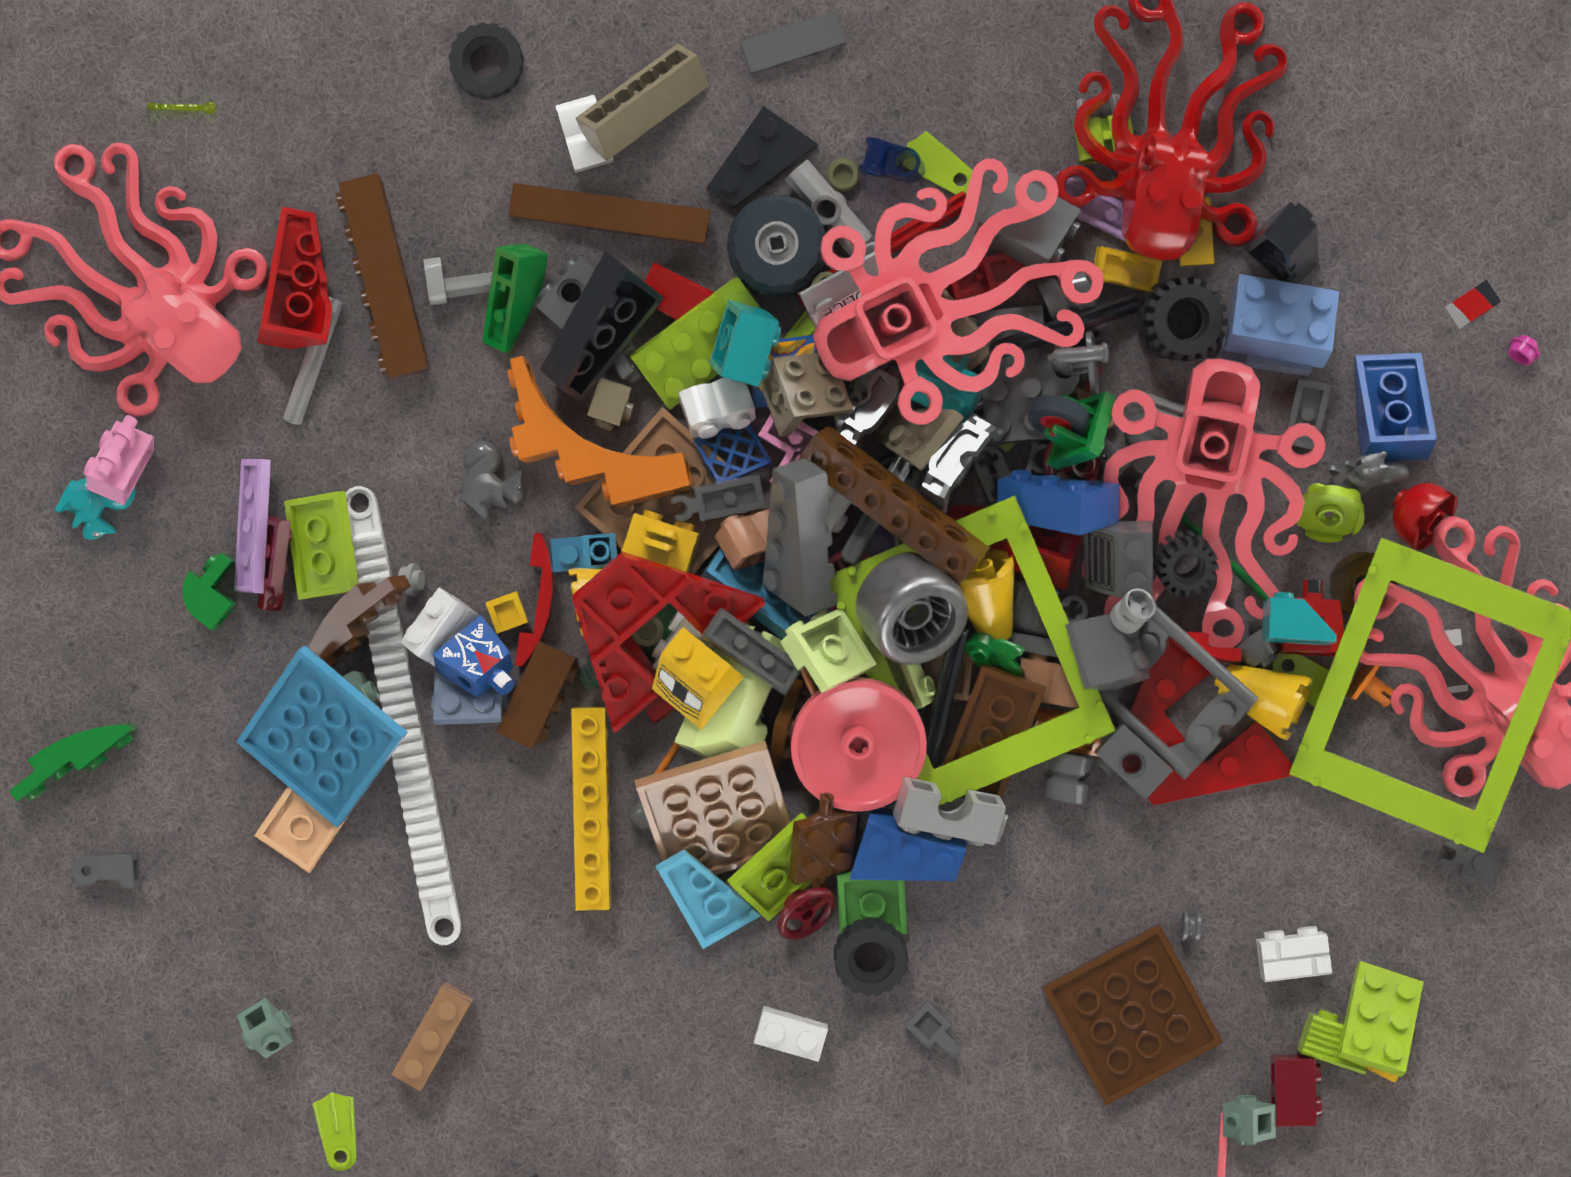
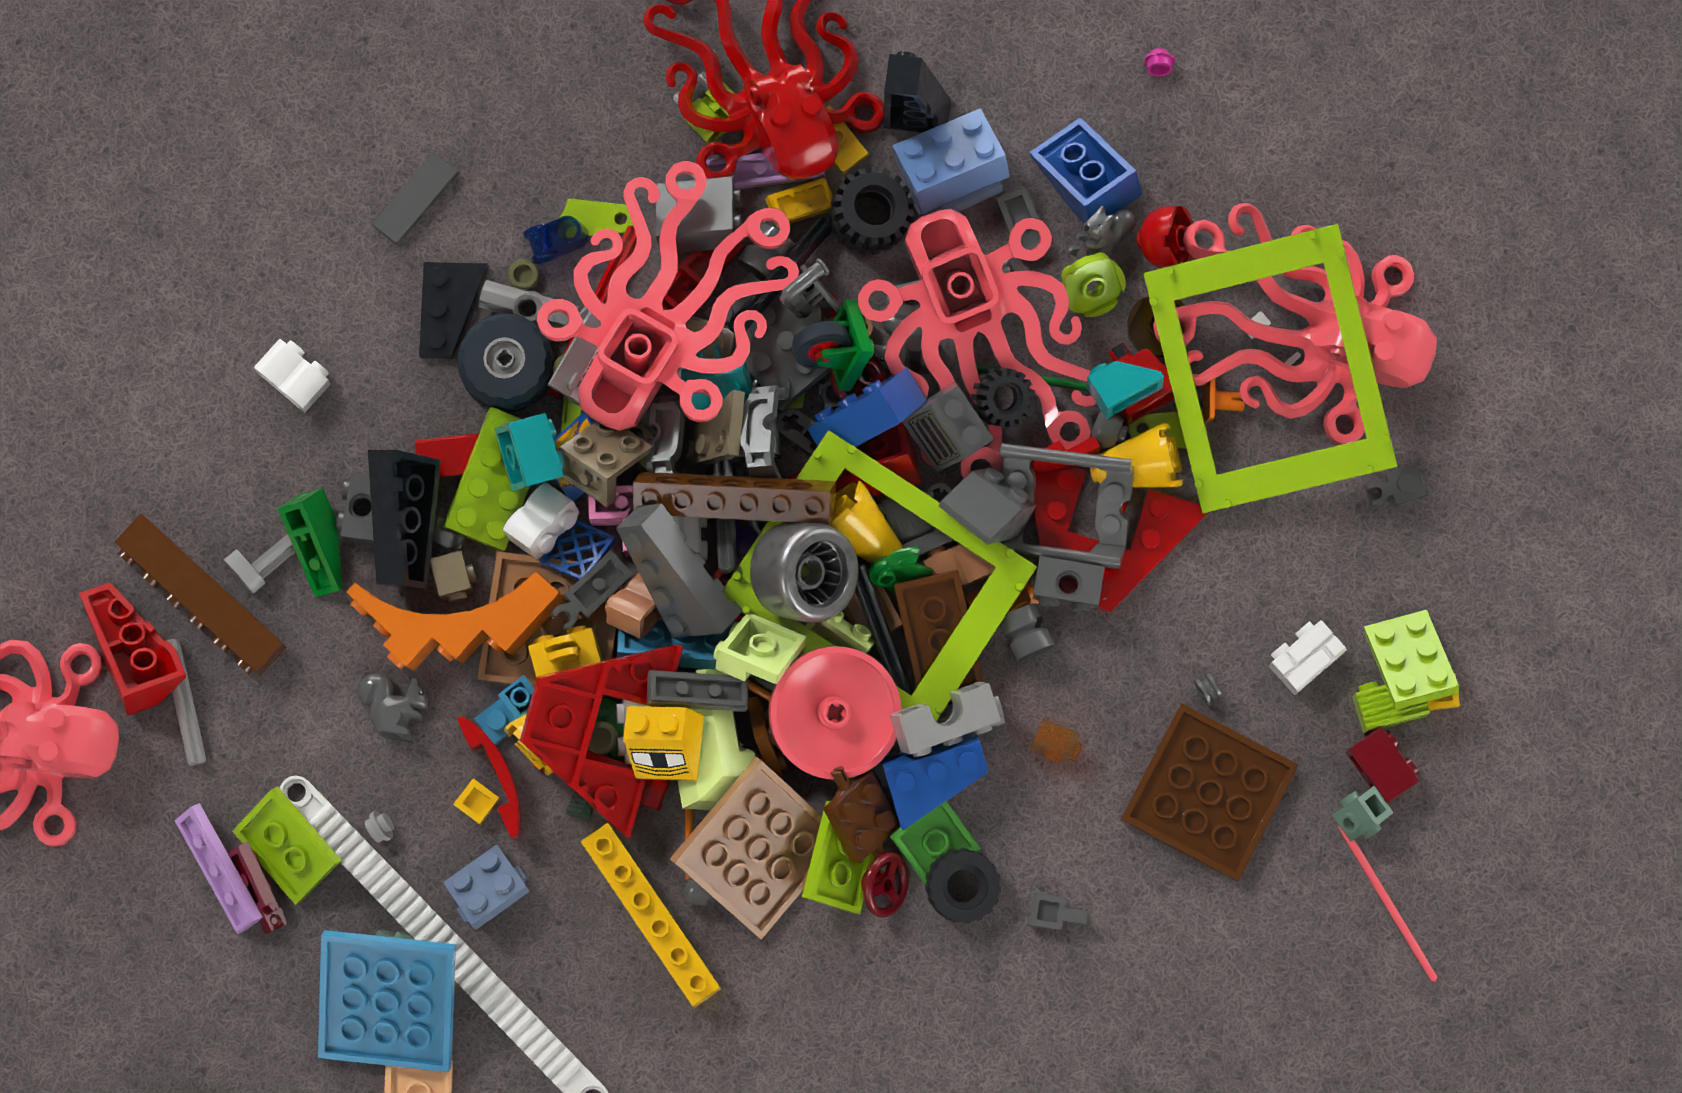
camera: 30 degrees left, 10 degrees down
teal animal [54,478,136,540] -> none
bright pink brick [84,415,154,505] -> none
green brick [182,553,237,630] -> none
slope [309,575,411,668] -> none
white brick [400,587,478,667] -> none
blue torso [433,615,515,697] -> none
black tyre [448,22,524,100] -> none
reddish brown brick [496,641,580,749] -> none
reddish brown slope [508,183,711,246] -> none
dark tan brick [576,44,709,161] -> none
medium azure wing [656,849,761,949] -> none
white brick [754,1006,828,1062] -> none
light grey wheel [1110,588,1156,634] -> none
sticker [1445,280,1501,329] -> none
none -> clear orange brick [1030,719,1082,763]

